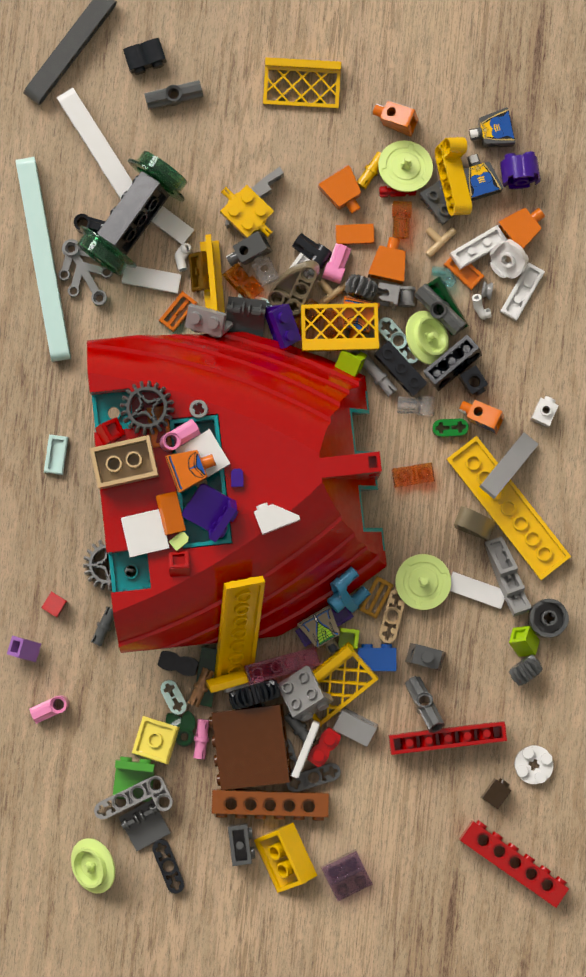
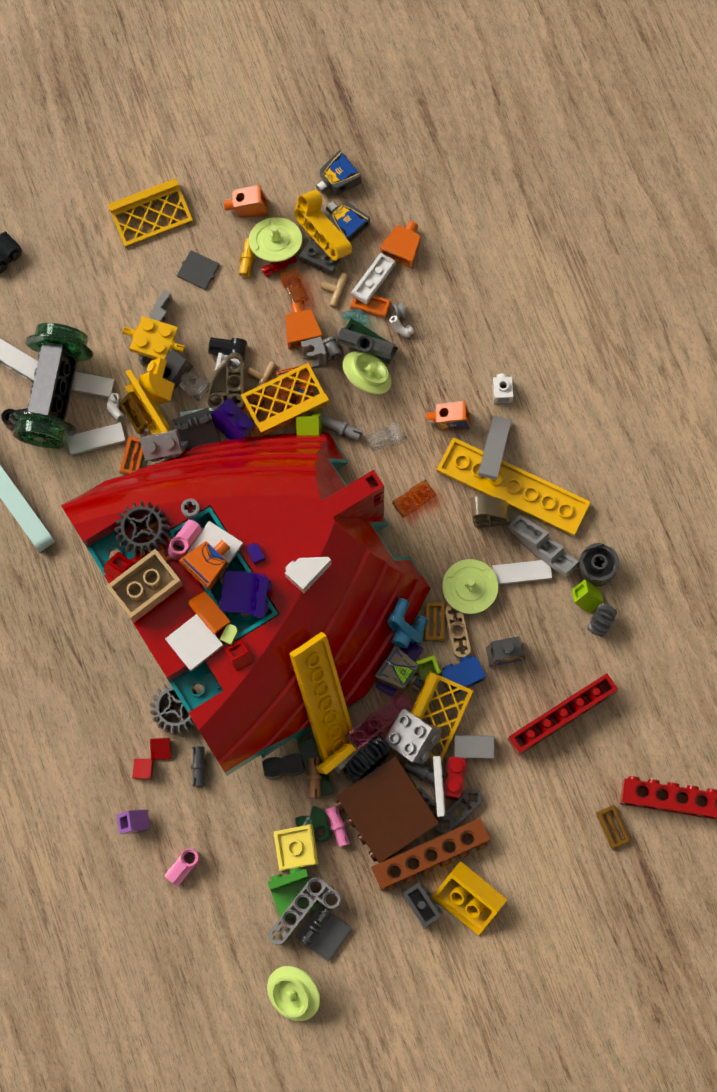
camera: 20 degrees left, 10 degrees down
light aqua tile [44,434,69,475] -> none
light grey plant [58,239,113,306] -> none
dark grey piece [144,80,203,110] -> none
black beam [152,839,185,894] -> none
light aqua beam [160,680,187,715] -> none
clear orange slope [222,263,264,299] -> none
orange torso [318,165,361,214] -> none
slope [321,849,373,901] -> none
bright pink piece [322,243,351,284] -> none
orange tile [335,223,374,245] -> none
dark grey gear [345,274,378,301] -> none
black brick [374,341,427,398] -> none
light aqua beam [378,317,418,364] -> none
dark grey piece [405,676,444,733] -> none
black brick [423,335,482,392] -> none
green beam [432,418,469,437] -> none
black brick [459,365,488,397] -> none
dark brown brick [481,778,512,809] -> none
white plate [490,239,529,279] -> none
dark purple brick [500,151,541,189] -> none
white tile [500,262,545,321] -> none
white plate [514,745,553,784] -> none
none -> yellow brick [139,358,175,404]
none -> red slope [150,738,171,760]
none -> dark grey piece [177,250,220,290]
none -> pearl gold tile [596,805,631,850]

